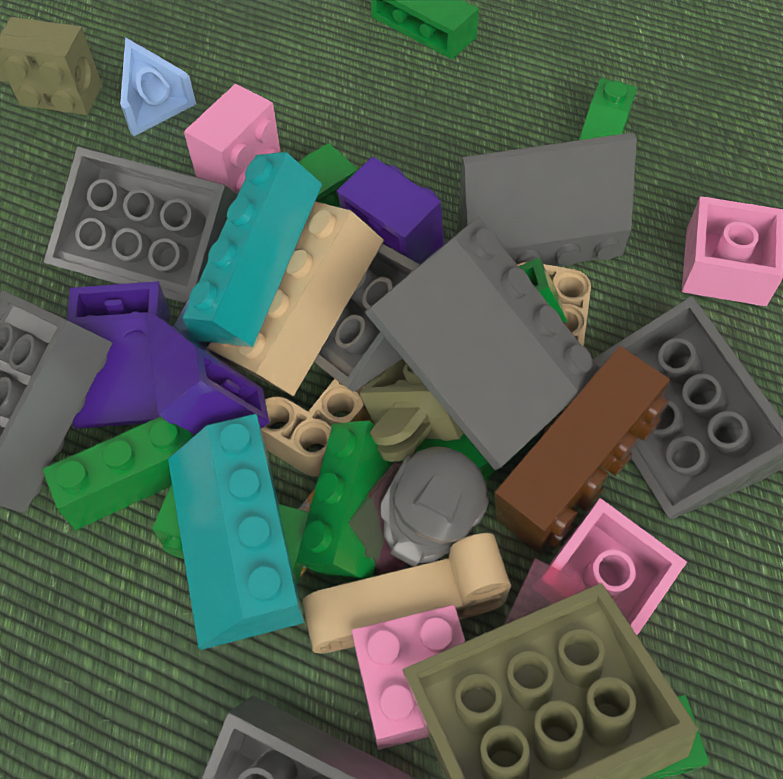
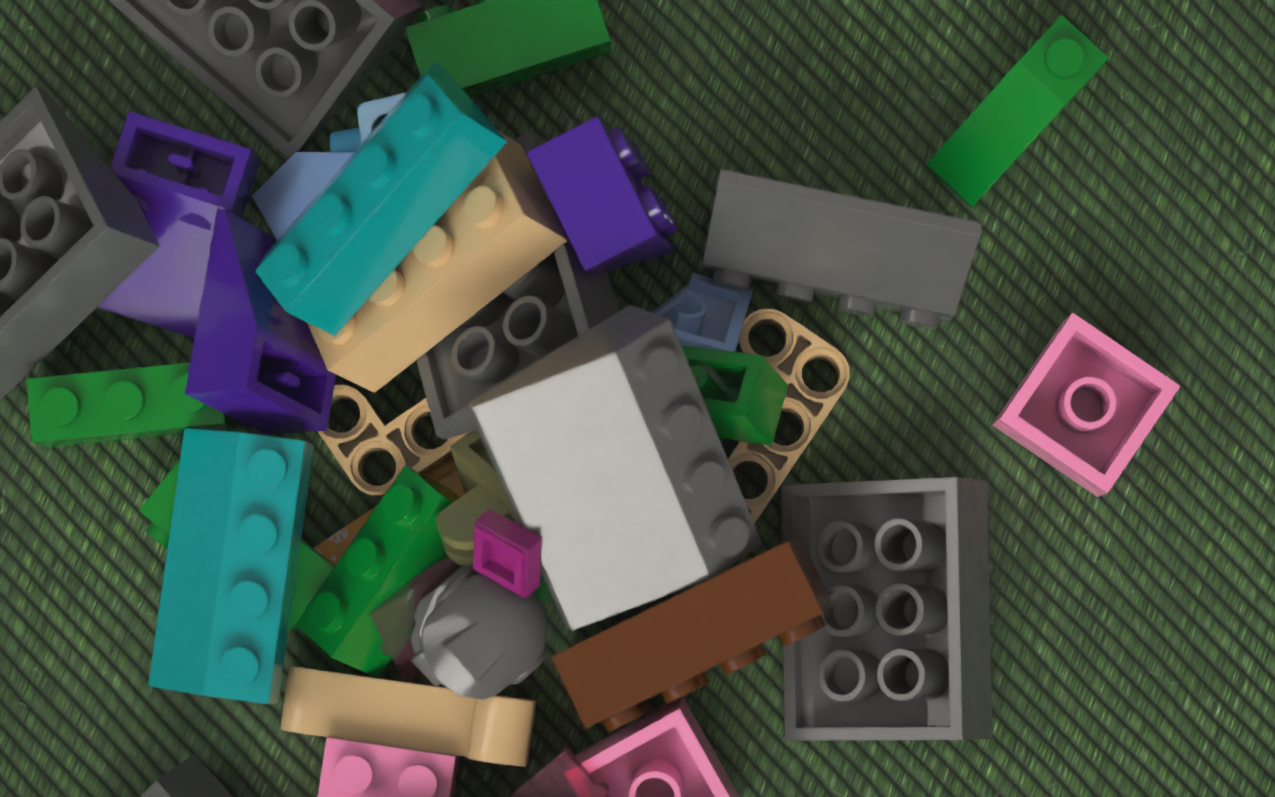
camera: 25 degrees right, 25 degrees up
none -> magenta tile [473,508,542,598]

